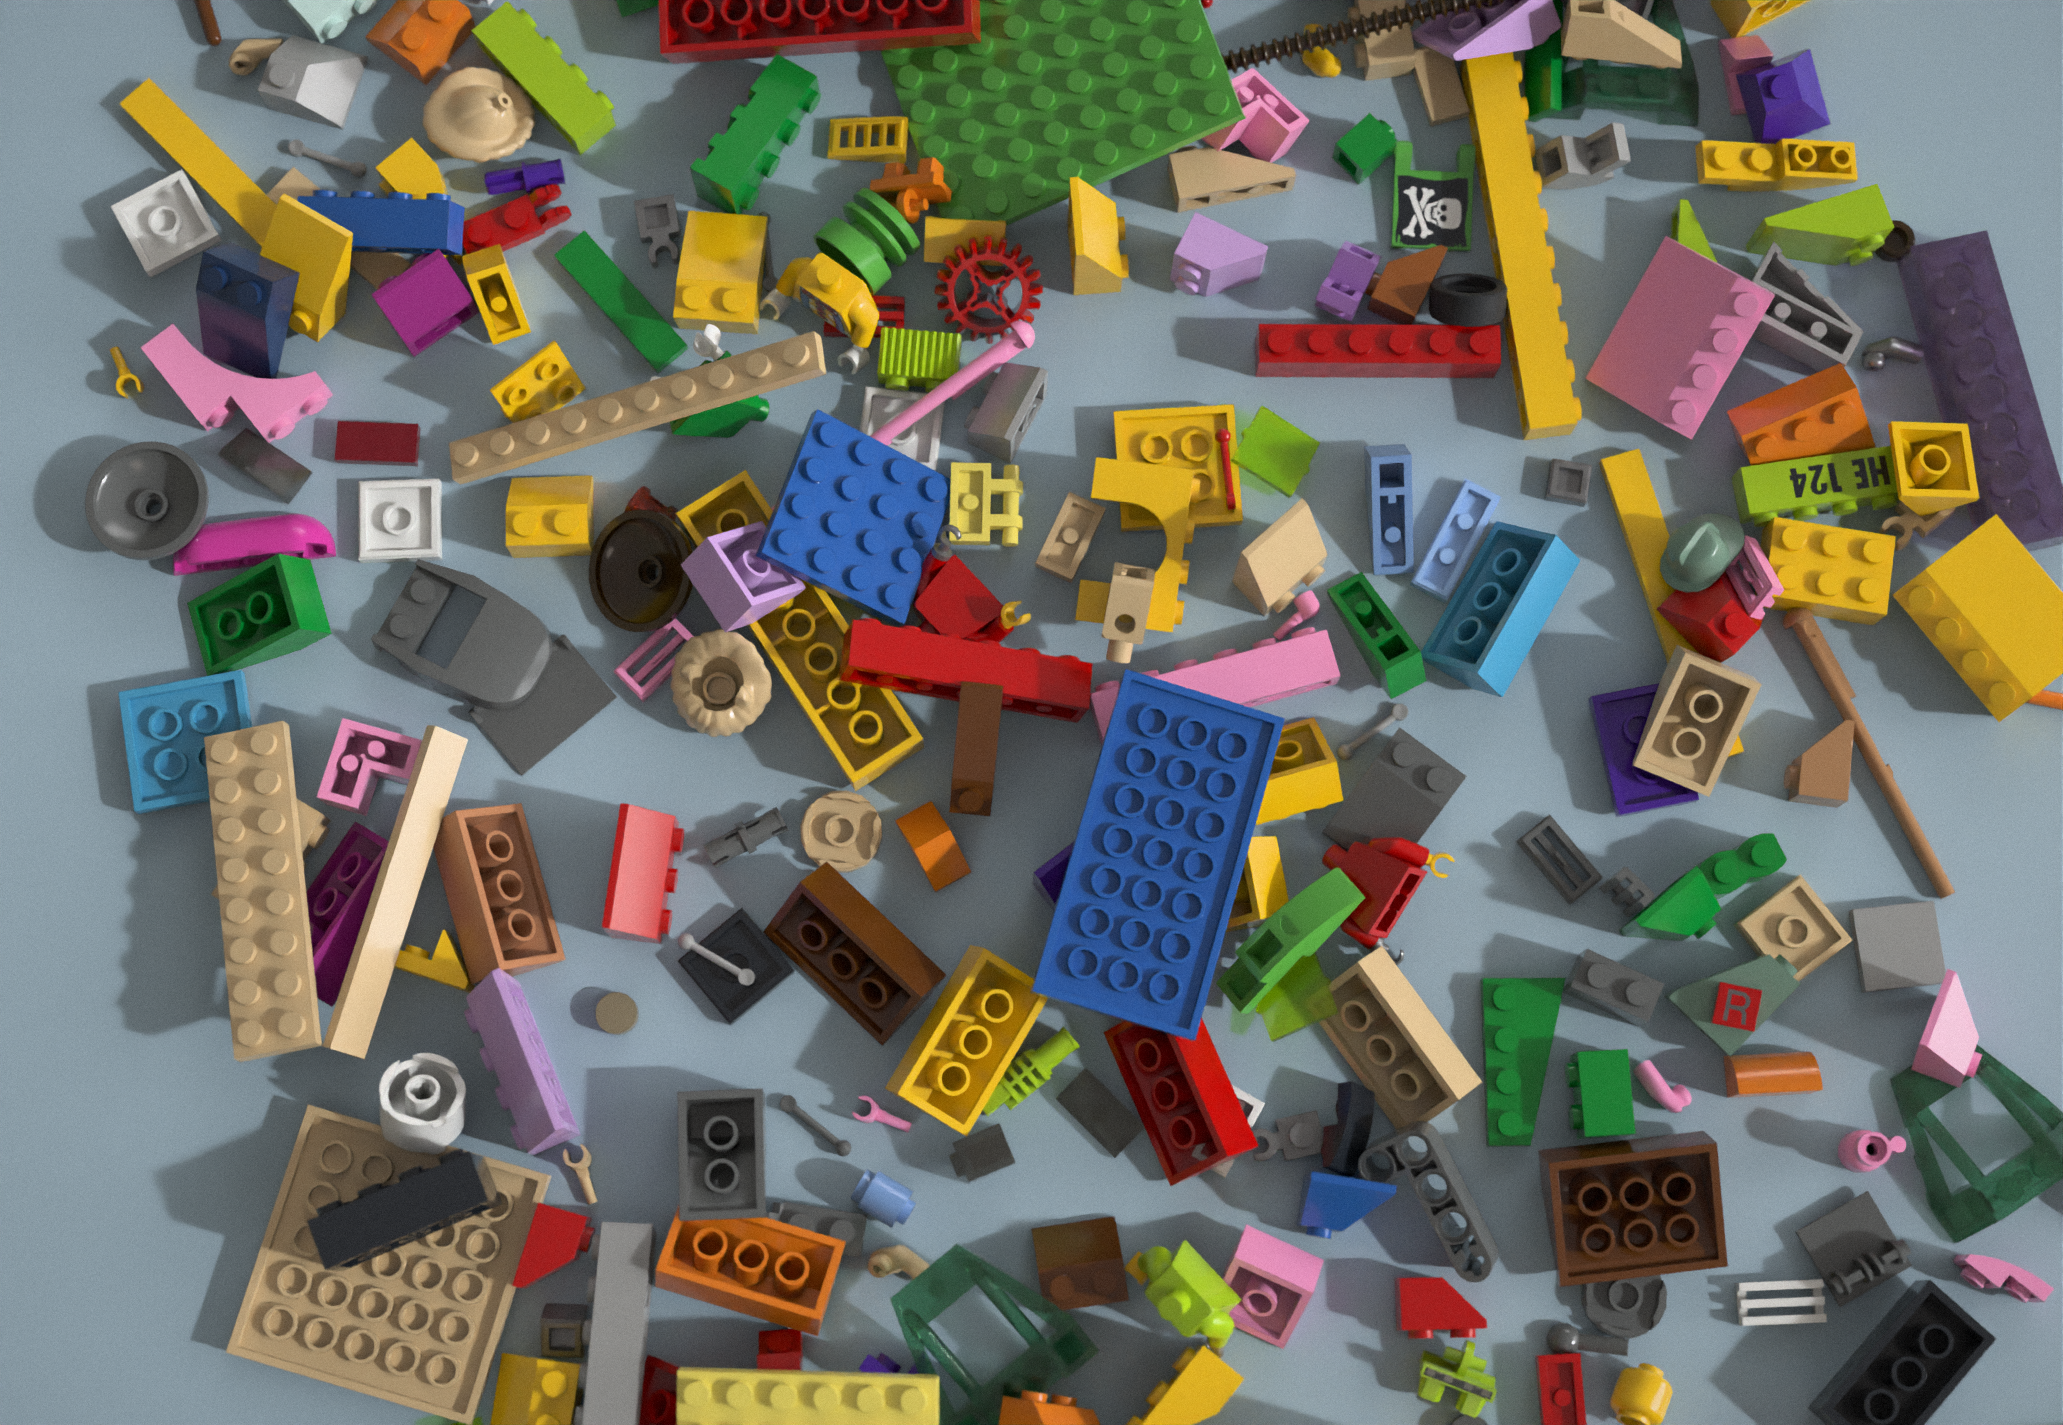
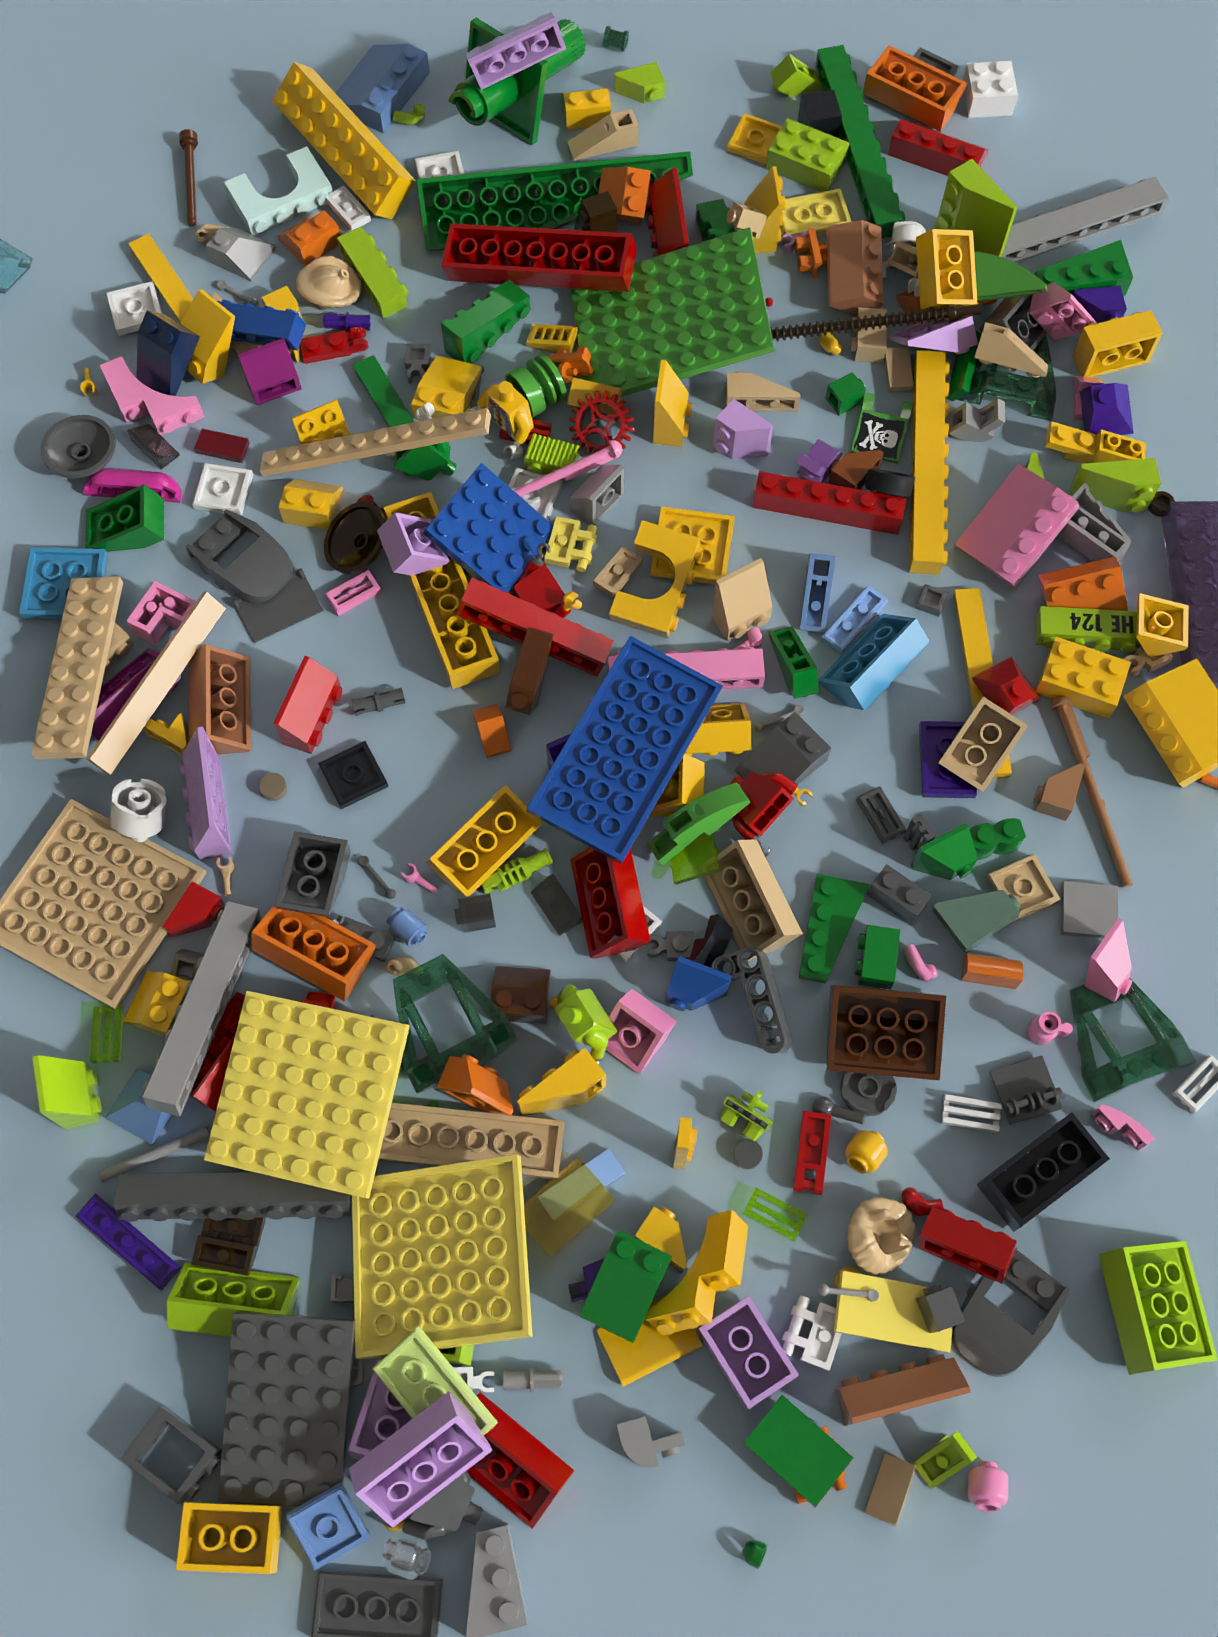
camera: 15 degrees right, 10 degrees down
black brick [307,1149,502,1271] -> none
yellow slope [462,244,531,345] -> none
tan piece [670,629,772,737] -> none
light grey hinge [678,933,755,986] -> none
reddish brown slope [763,862,947,1046] -> none
tan tile [800,791,882,873] -> none
tan torso [1101,562,1155,663] -> none
bright pink brick [1202,68,1310,163] -> none
red hinge [1215,428,1236,510] -> none
clear neon green piece [1231,405,1320,498] -> none
red slope [1394,1277,1487,1339] -> none
sand green piece [1660,513,1745,593] -> none
red tile [1711,982,1763,1032] -> none
bright pink tile [1725,535,1784,620] -> none
flat silver arm [1862,336,1924,371] -> none

